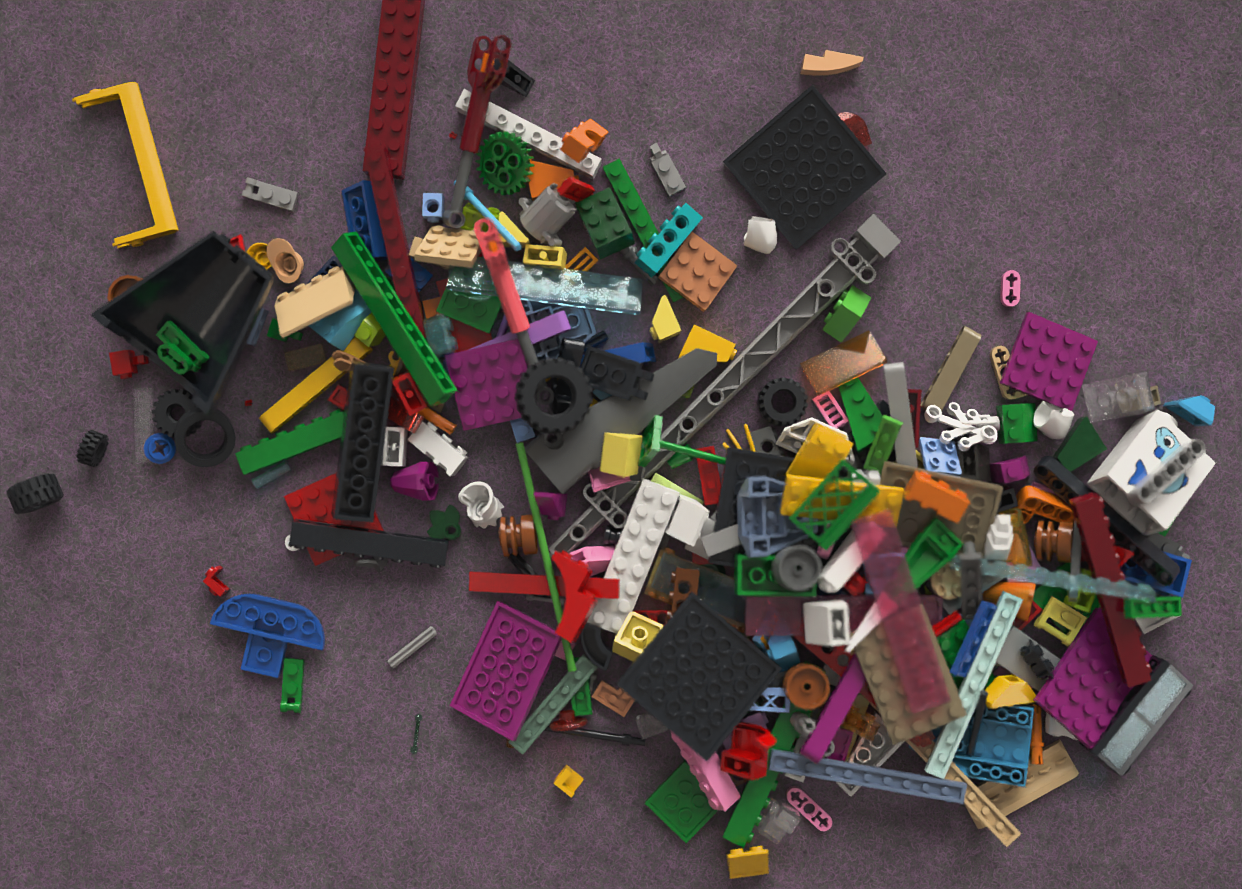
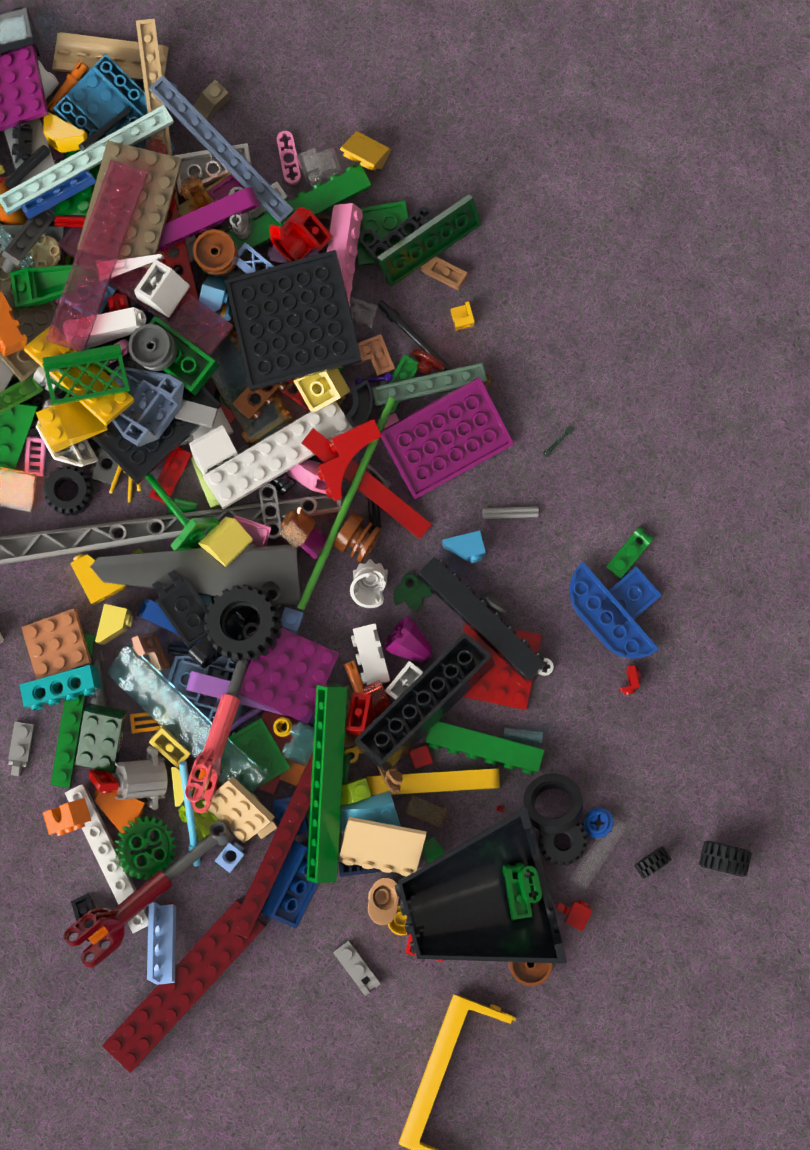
camera: 145 degrees left, 5 degrees down
none -> black axle [4,145,50,189]
none -> nougat plate [132,632,171,672]
none -> light blue fence [147,902,176,985]
none -> dark tan slope [193,80,230,121]
none -> yellow cone [273,717,293,737]
none -> clear orange brick [279,507,316,548]
none -> dark purple hinge [355,373,393,385]
none -> black beam [360,207,433,265]
none -> dark green plate [377,194,482,287]
none -> medium nougat hinge [421,257,468,291]
none -> dark azure slope [442,530,486,563]

